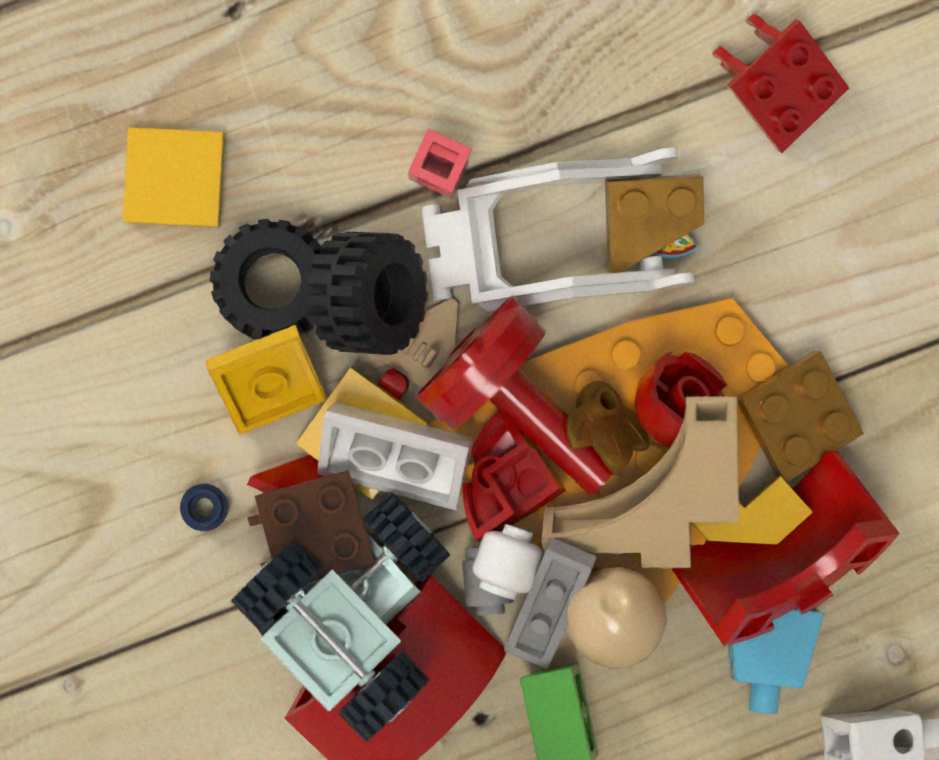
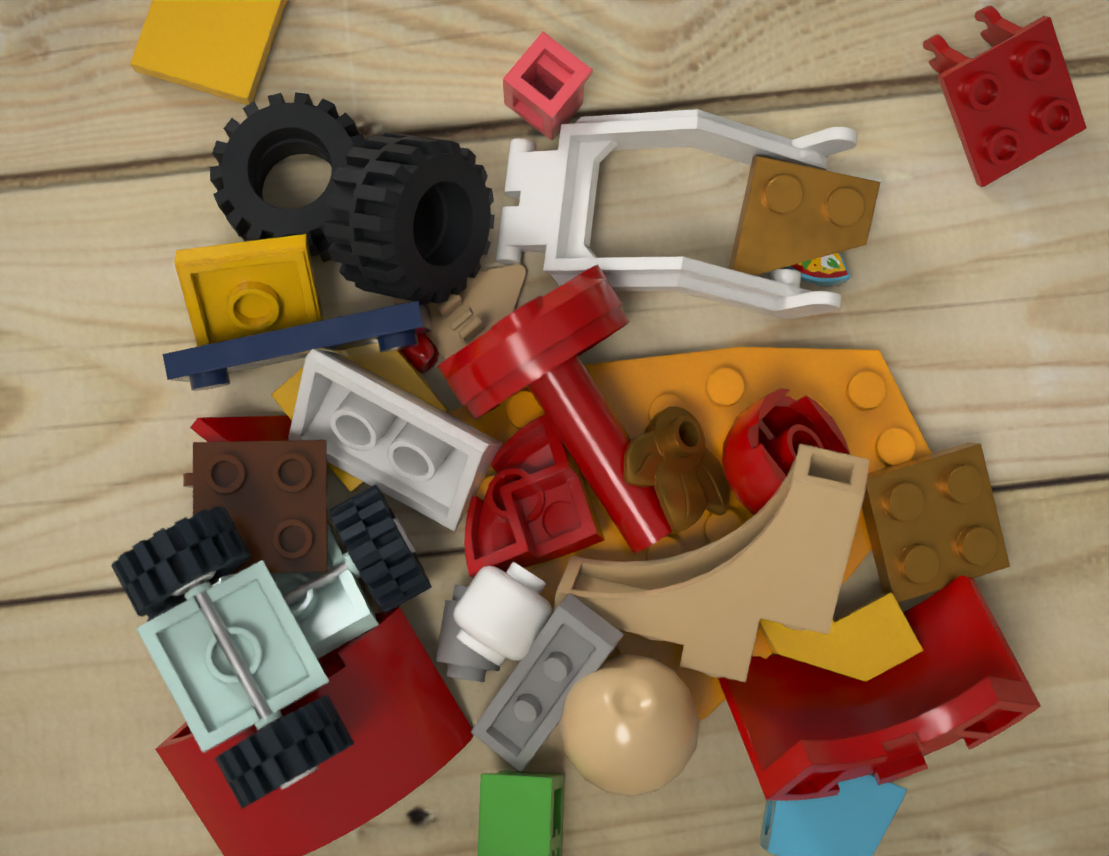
camera: 10 degrees right, 5 degrees down
dark blue plate [180,484,228,531] -> none
none -> dark blue plate [163,301,434,391]

